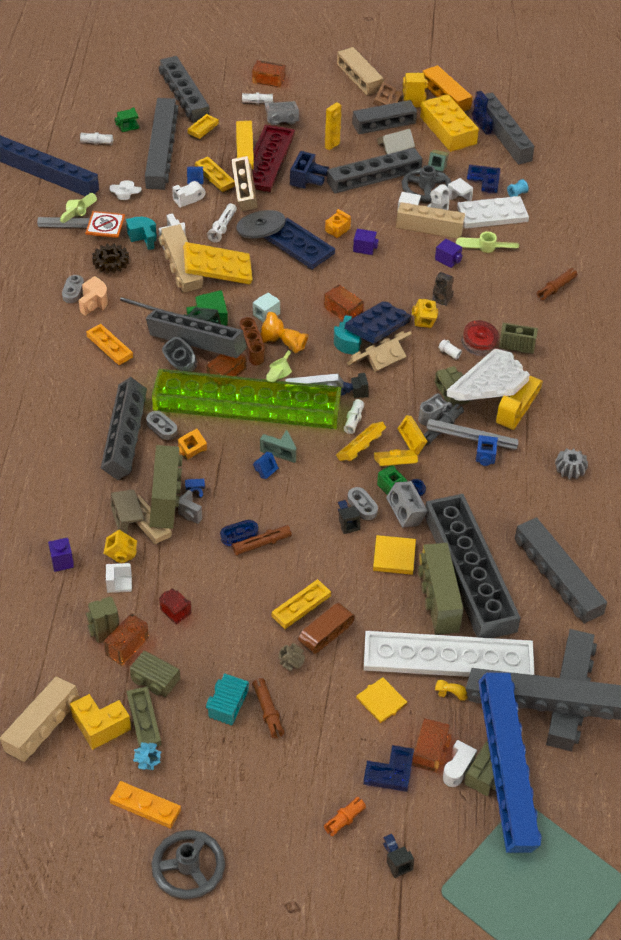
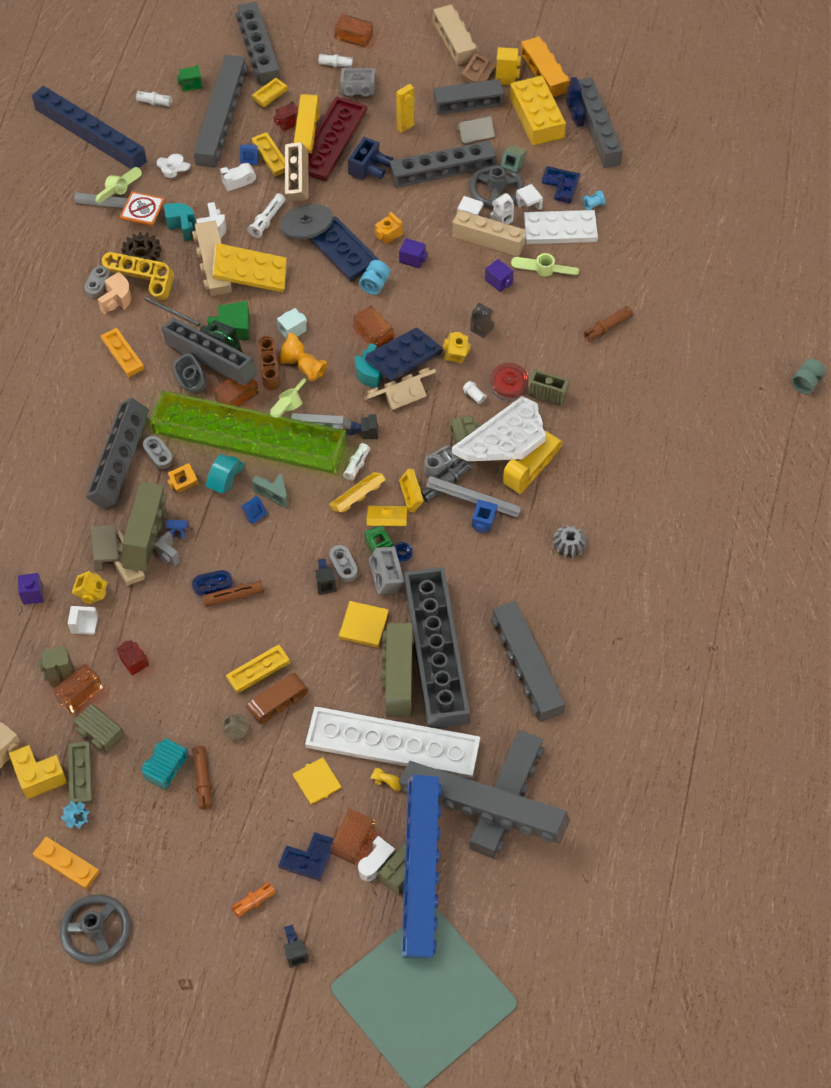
camera: 10 degrees right, 10 degrees up
none -> yellow beam [102,252,174,301]
none -> teal brick [205,454,245,494]
none -> clear red window [273,101,298,131]
none -> medium azure wheel [359,260,391,295]

